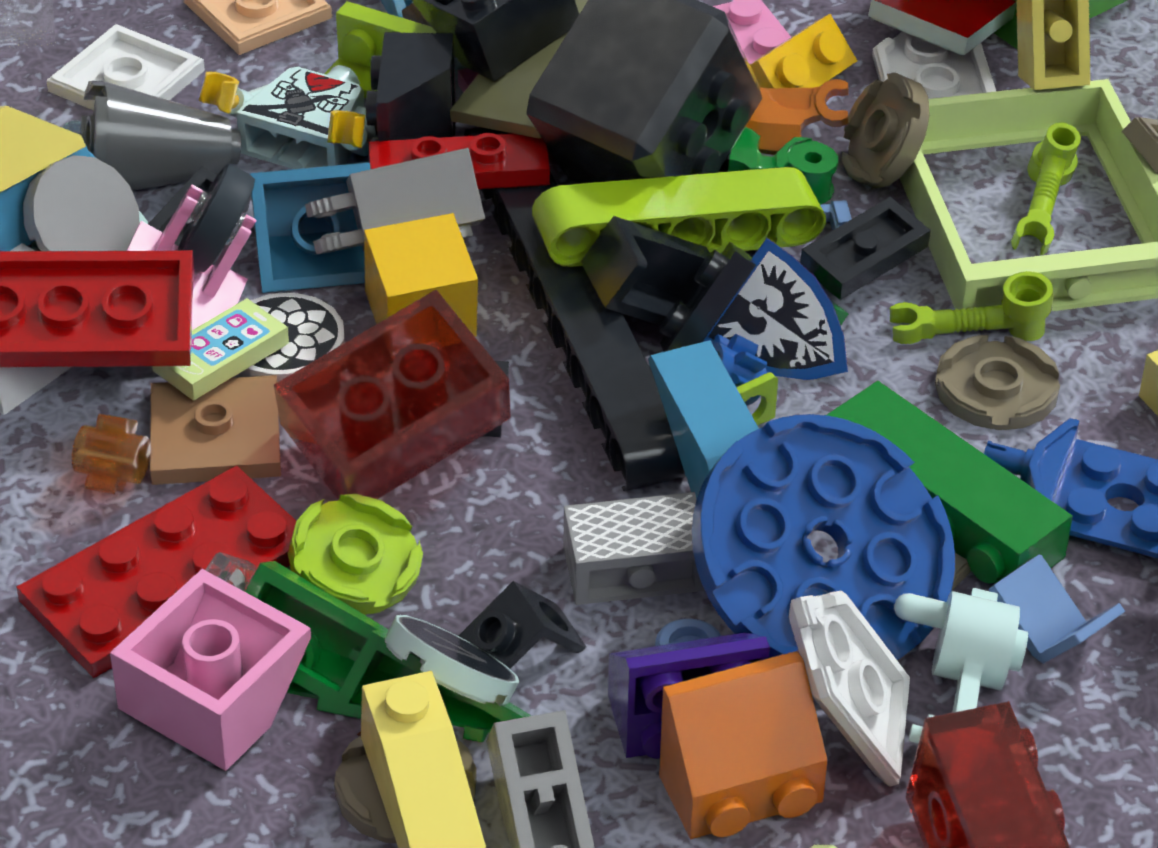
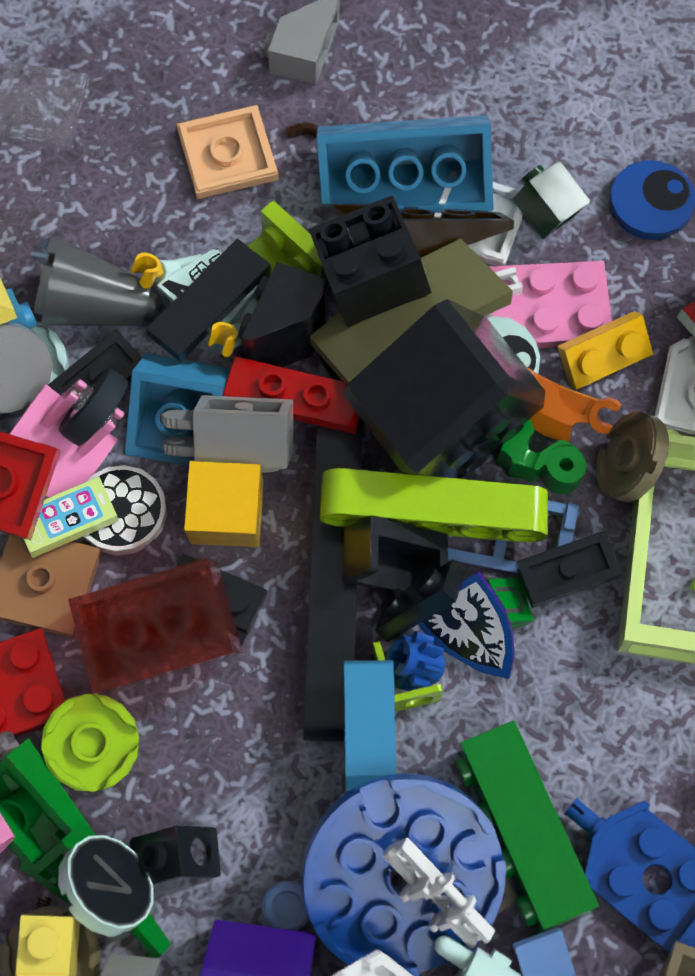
camera: 20 degrees right, 25 degrees up
white tile [47,24,205,110] -> none
light grey panel [563,492,705,605] -> none
lime brick [890,271,1053,344] -> none
dark tan tile [935,335,1060,430] -> none
none -> black tile [146,238,271,362]
none -> white piece [383,837,495,949]

